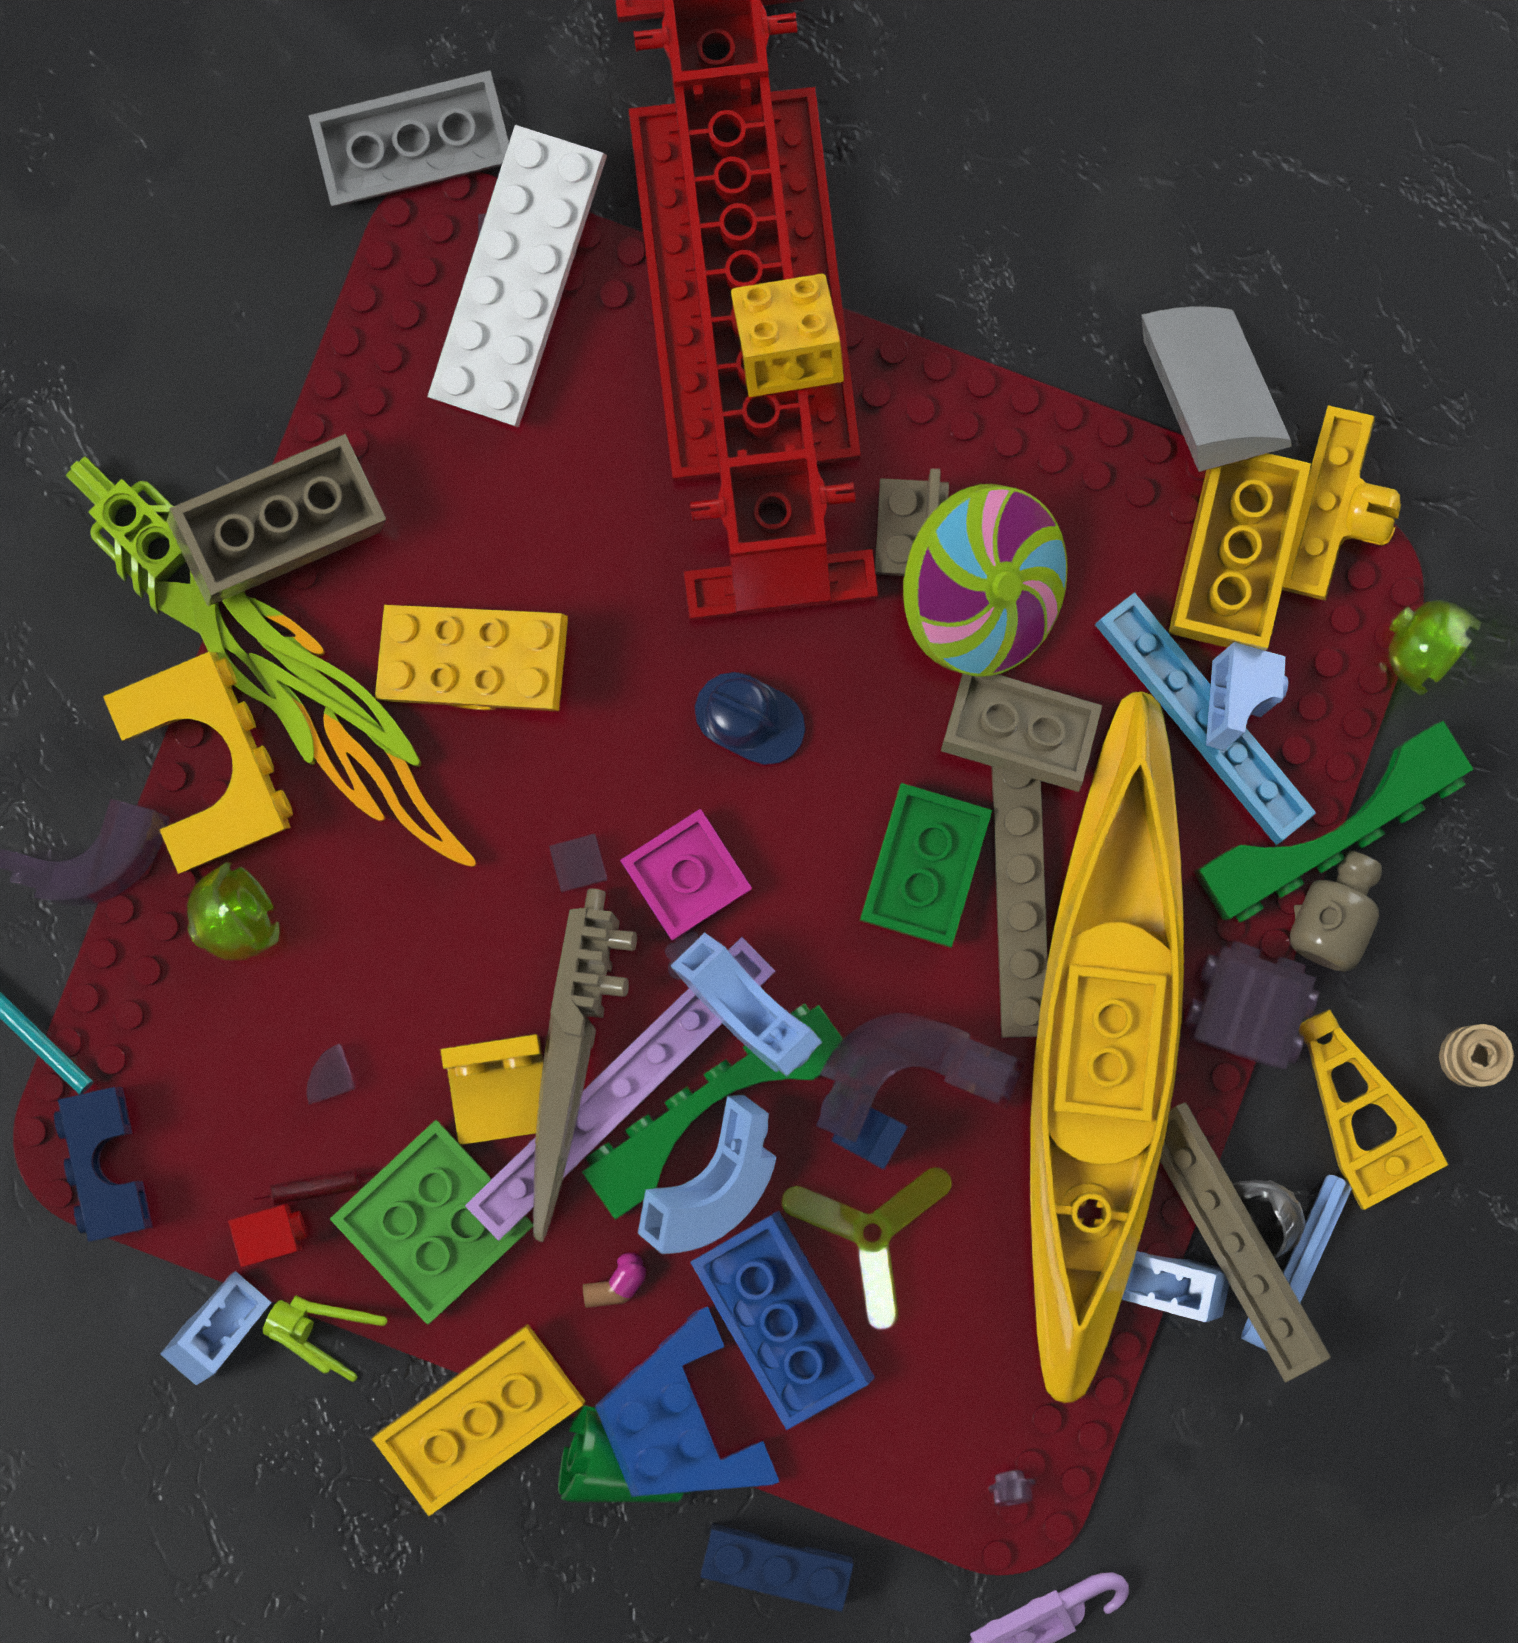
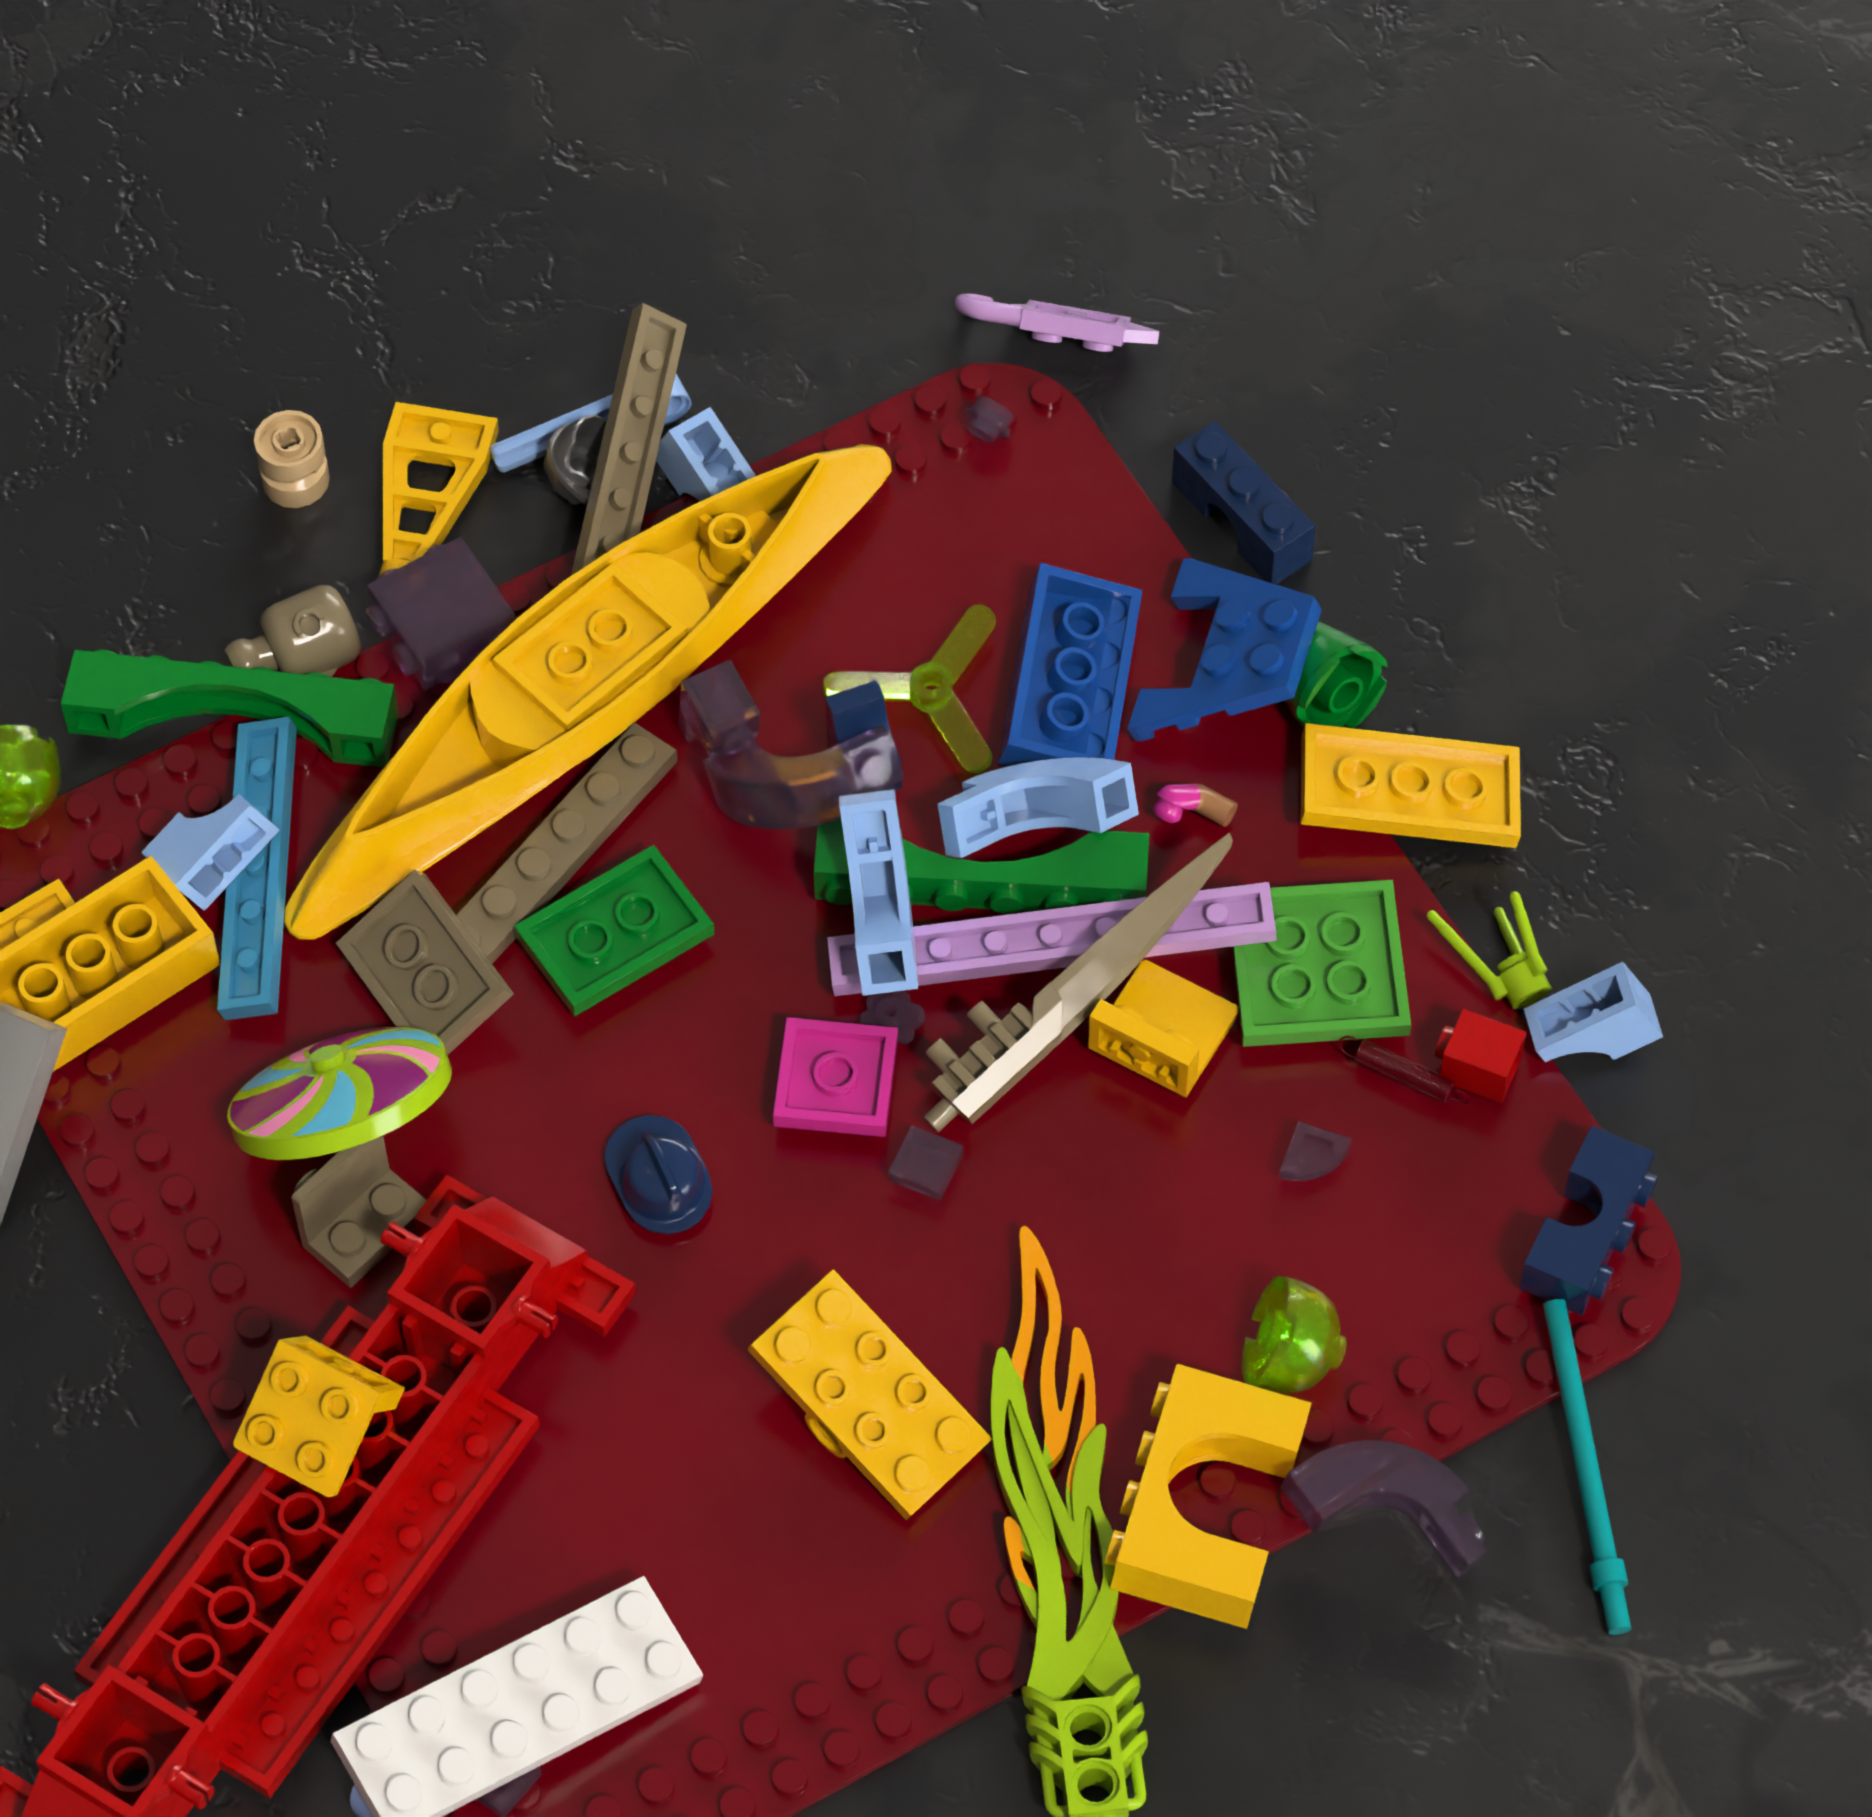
camera: 140 degrees left, 25 degrees down
dark tan brick [167,434,386,607] -> none

